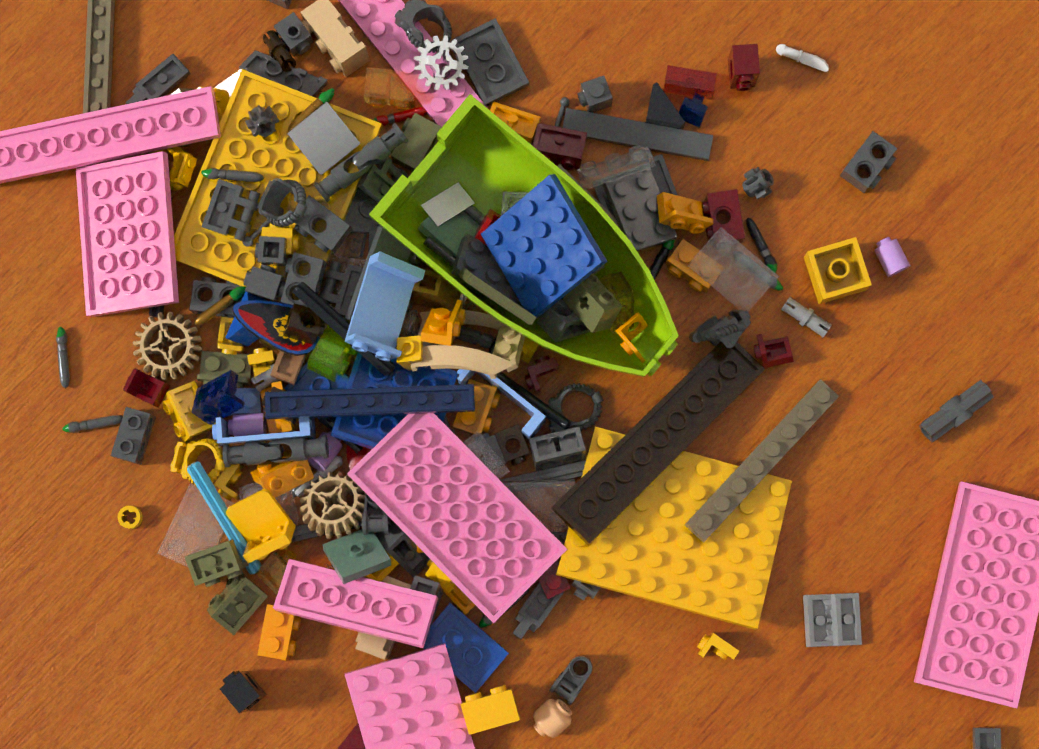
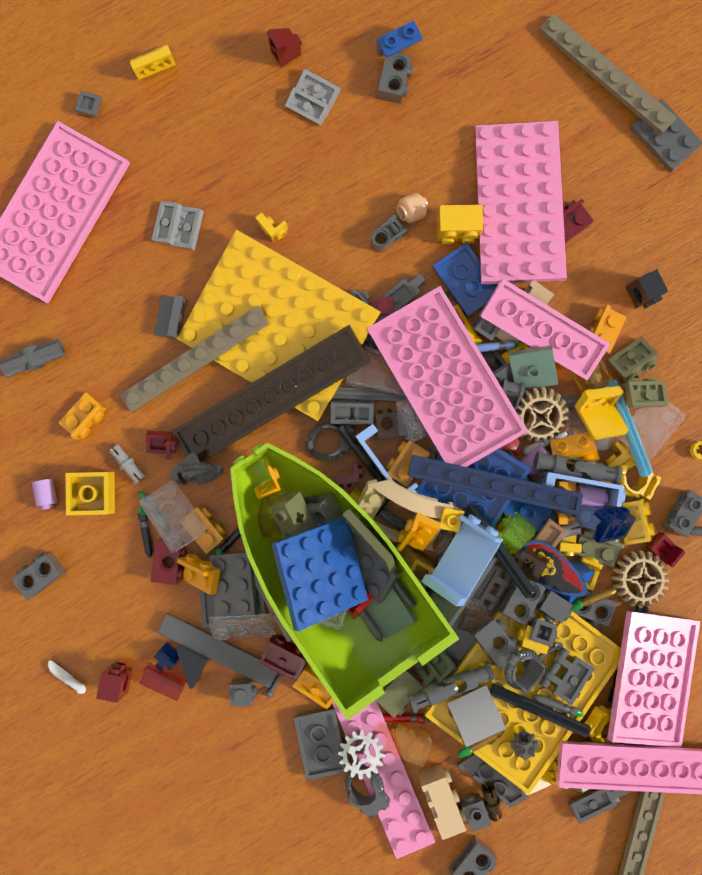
camera: 170 degrees left, 5 degrees up
white sticker [421,183,475,226] -> none
dark grey gear [742,167,774,199] -> none
none -> light orange bracket [59,392,106,440]
none -> dark grey panel [154,295,187,340]
none -> medium blue piece [476,340,520,352]
none -> black axle [489,684,591,737]

